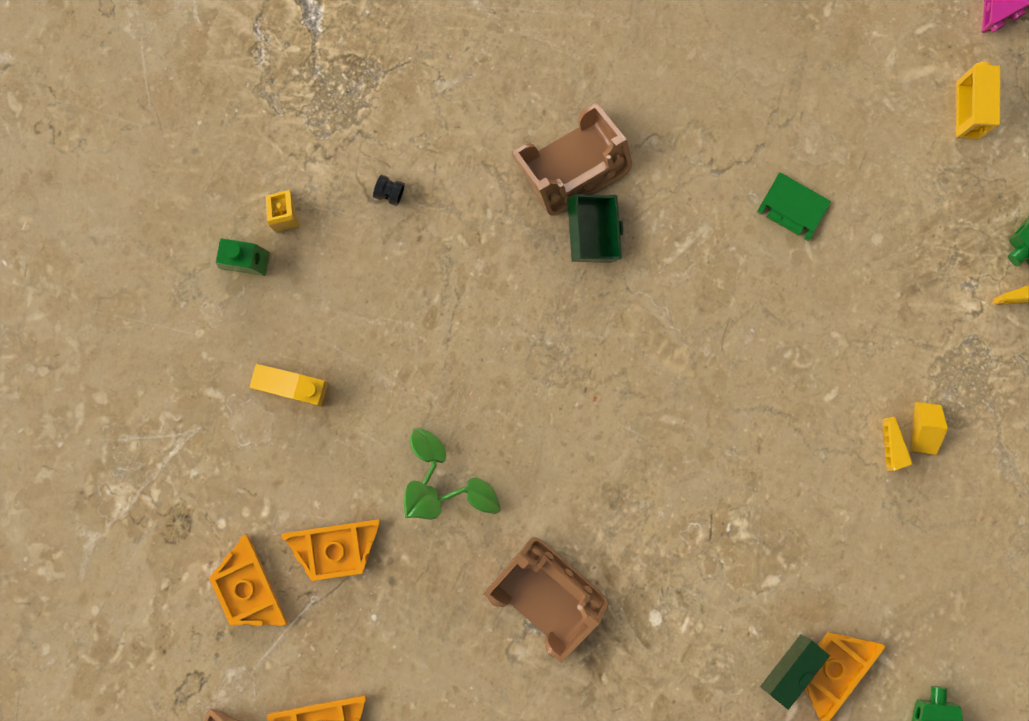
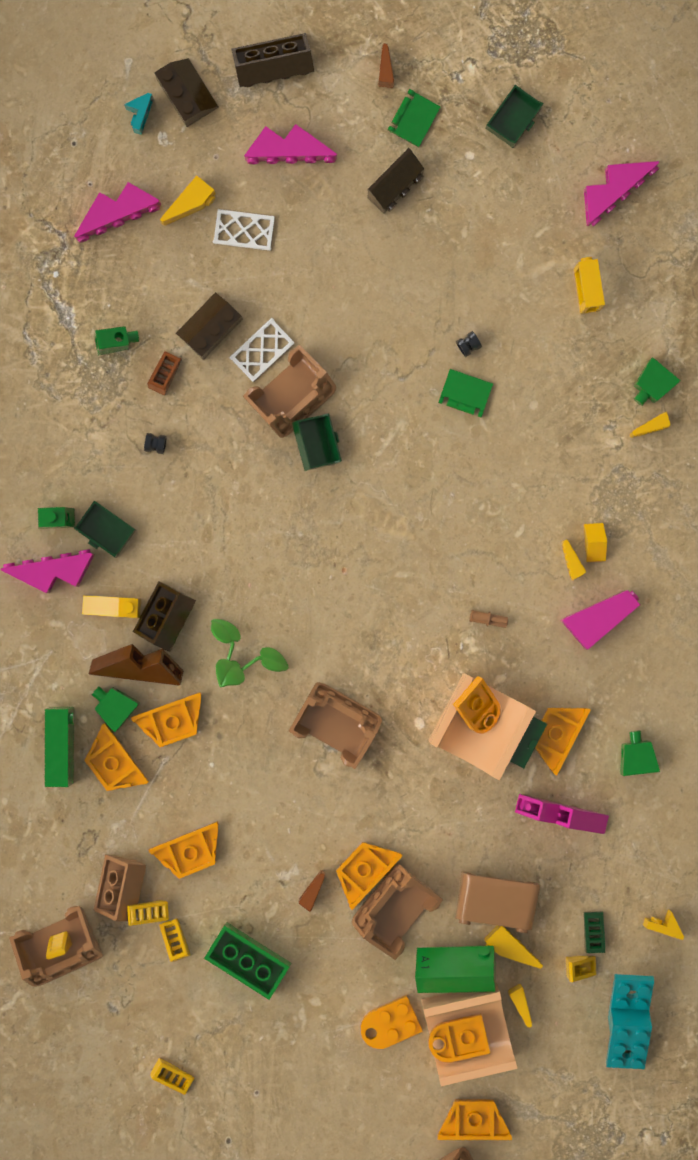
camera: 10 degrees left, 5 degrees up
yellow slope [266,190,300,233] -> none
none -> dark pink slope [1,549,95,593]
none -> green brick [45,707,74,787]
none -> dark green container [74,501,136,558]
none -> reddish brown slope [88,644,184,686]
none -> green torso [92,686,140,732]
none -> green torso [94,326,139,356]
none -> dark brown slope [133,581,196,652]
none -> dark orange slope [147,351,182,396]
none -> dark brown slope [176,292,243,360]
none -> white window [229,318,295,382]
none -> light nougat piece [428,673,536,780]
none -> light orange plate [453,676,500,734]
none -> black wheel [456,331,482,357]
none -> medium nougat axle [469,610,508,628]
none -> dark pink slope [560,590,640,650]

